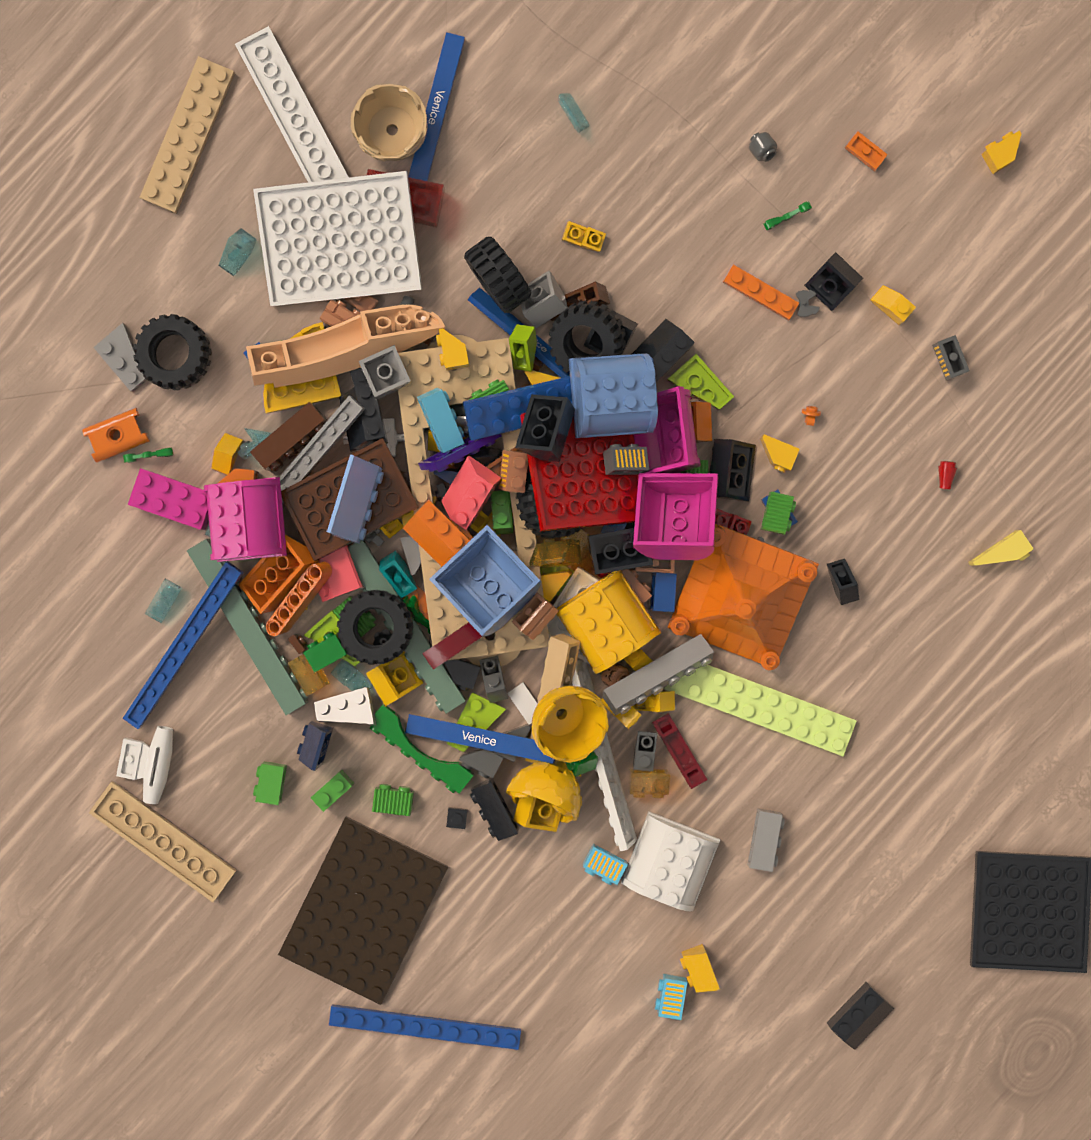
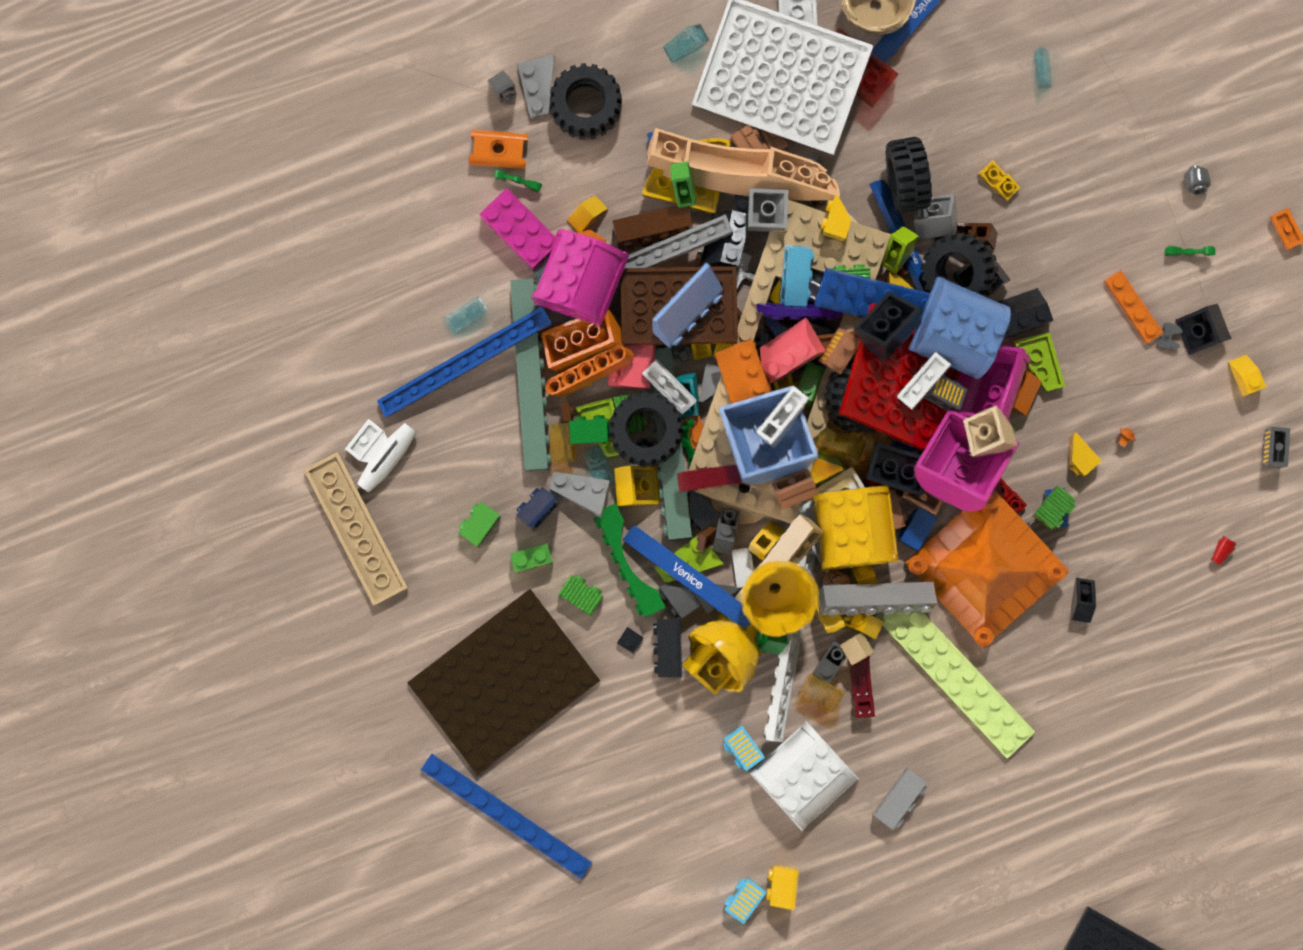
camera: 20 degrees right, 5 degrees down
clear light blue slope [237,428,271,459] -> none
black slope [710,439,756,502] -> none
light yellow slope [968,530,1033,566] -> none
none -> dark grey slope [487,70,517,103]
none -> white plate [642,359,697,414]
none -> bright green brick [670,161,696,208]
none -> reddish brown plate [696,526,717,552]
none -> yellow slope [748,520,786,561]
none -> white slope [756,386,809,448]
none -> tan panel [841,633,874,665]
none -> white plate [897,352,951,409]
none -> tan slope [963,406,1017,457]

